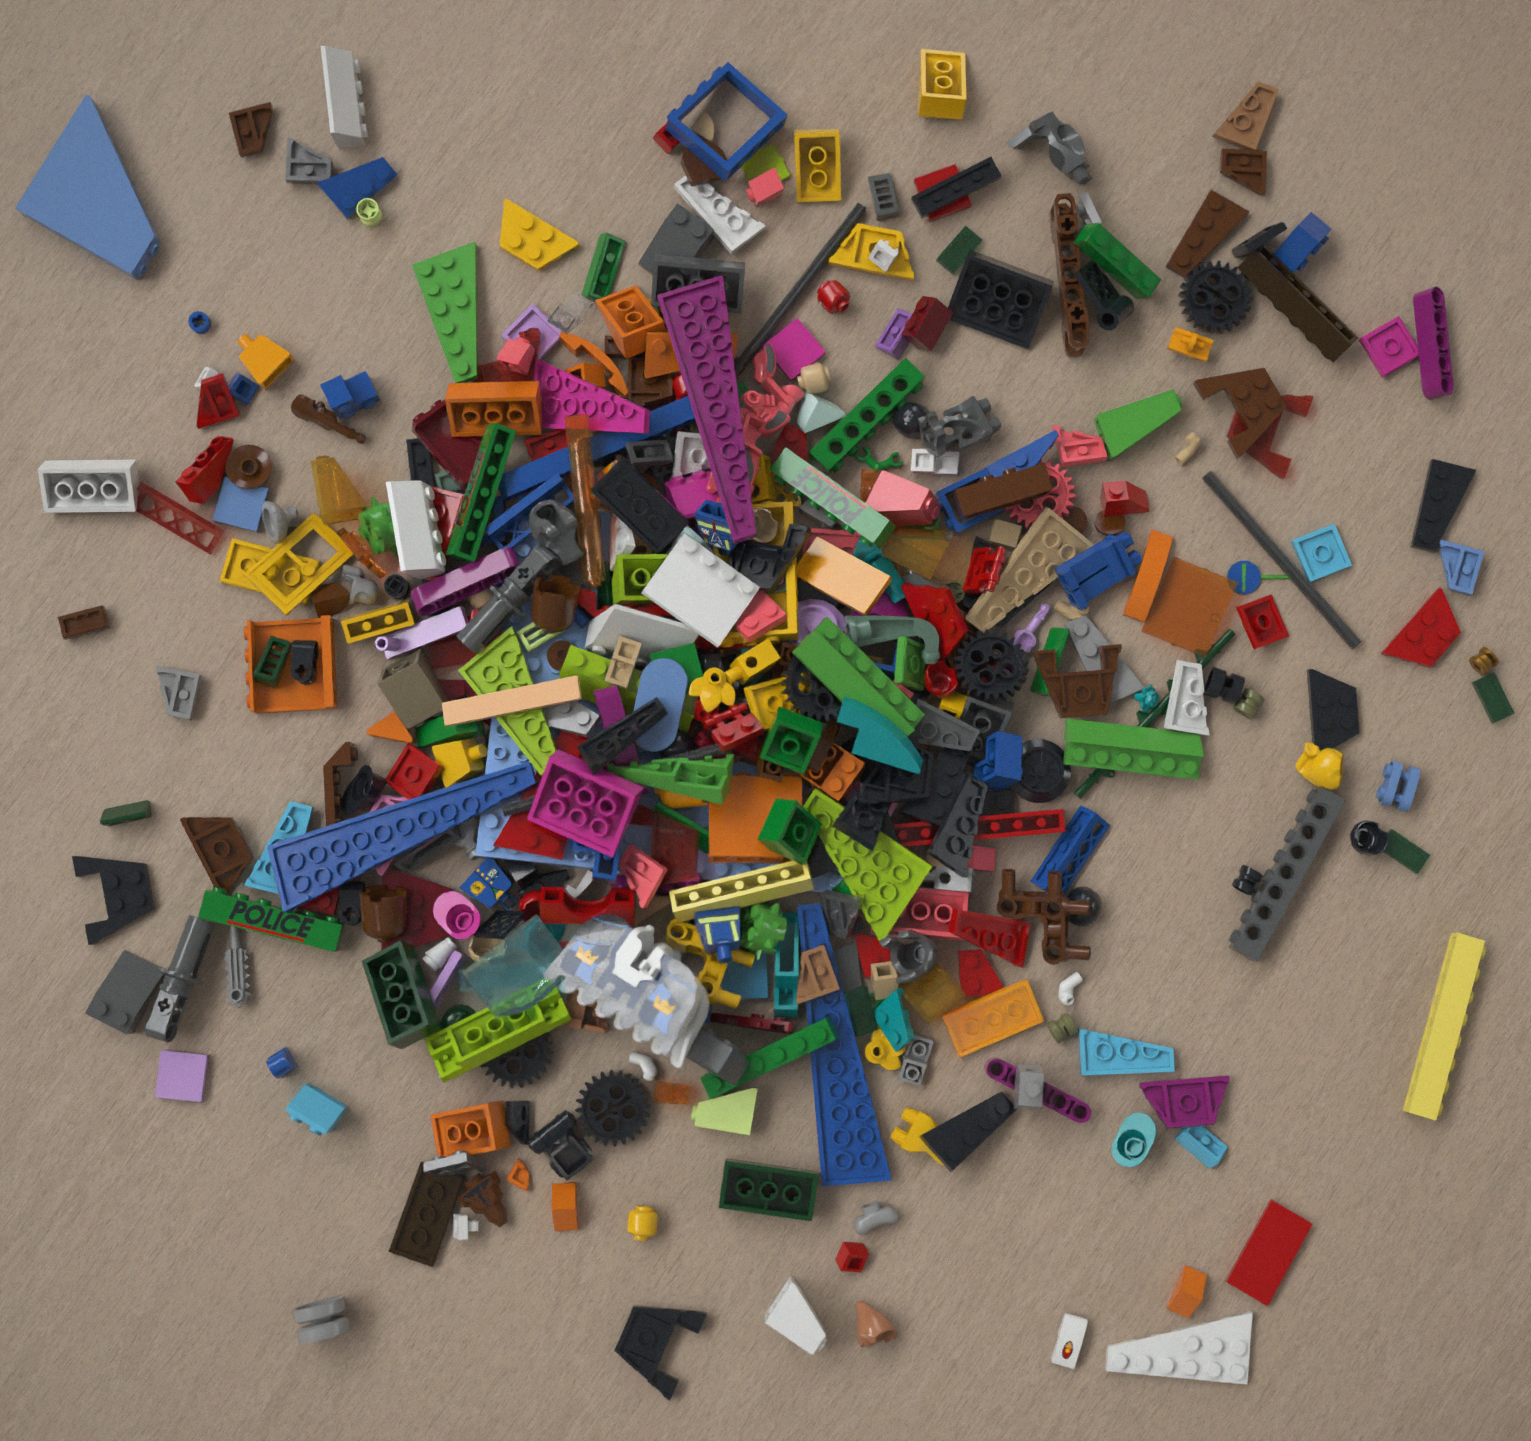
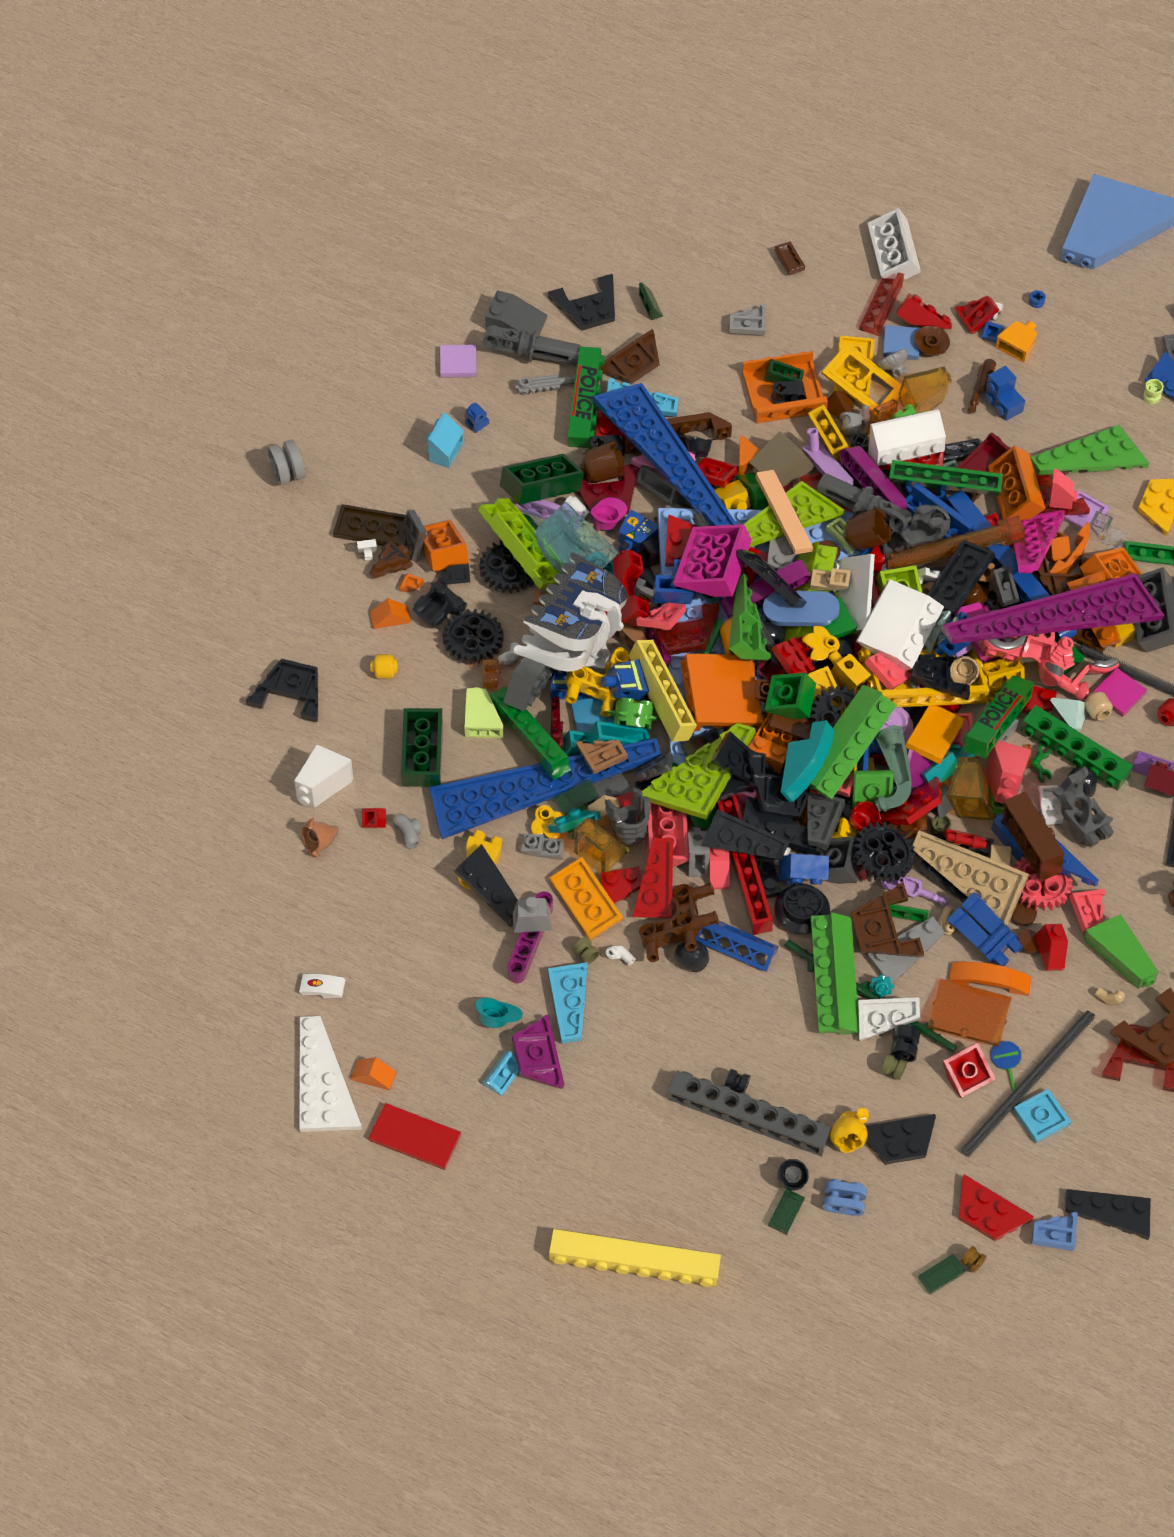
camera: 85 degrees right, 25 degrees down
black window [473,910,527,939] -> none
green slope [757,798,823,865] -> none

